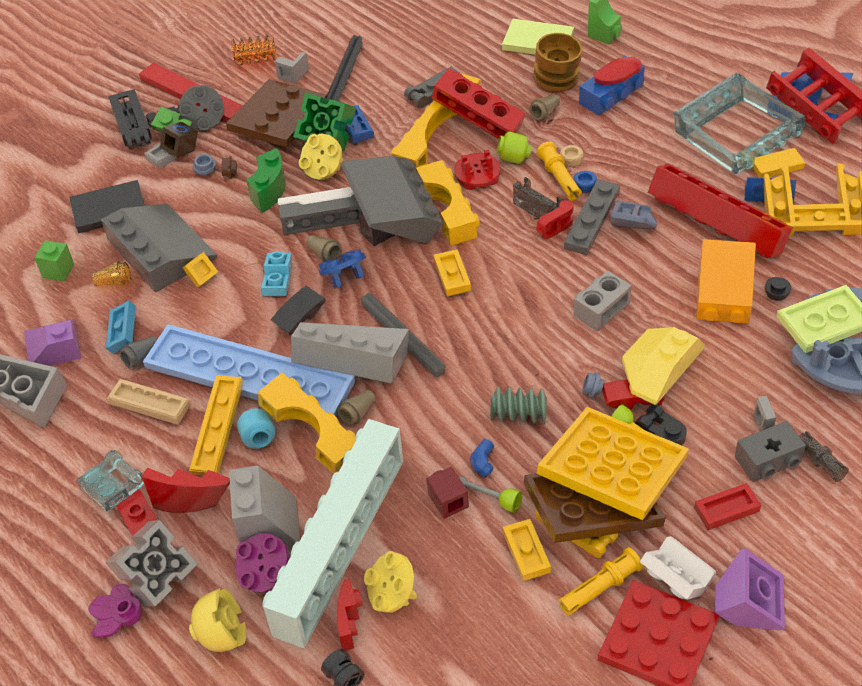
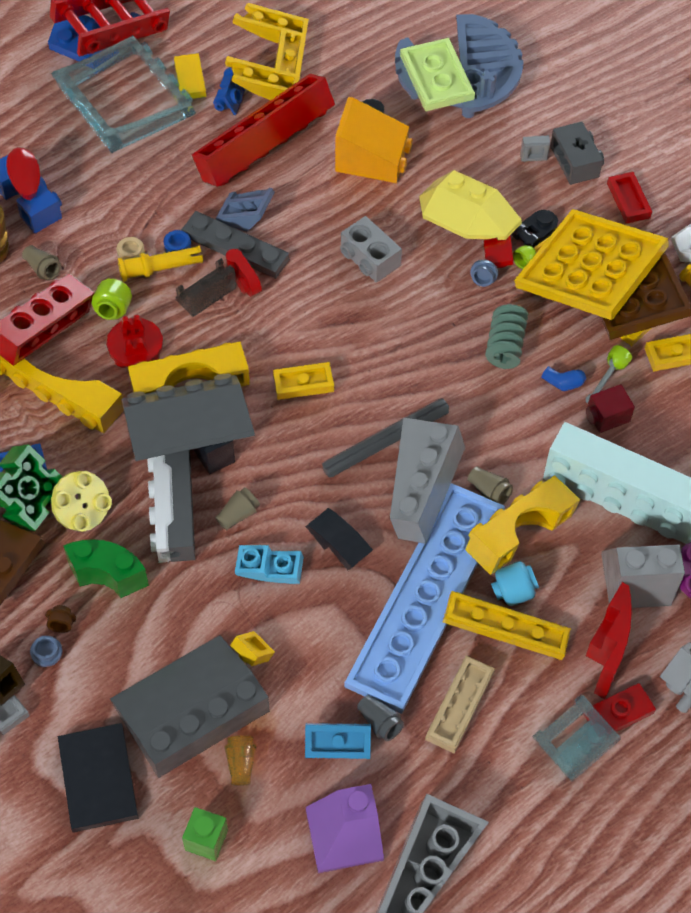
camera: 90 degrees left, 10 degrees up
blue plate [318,249,366,288] -> none
clear smoke pin [799,431,849,482] -> none

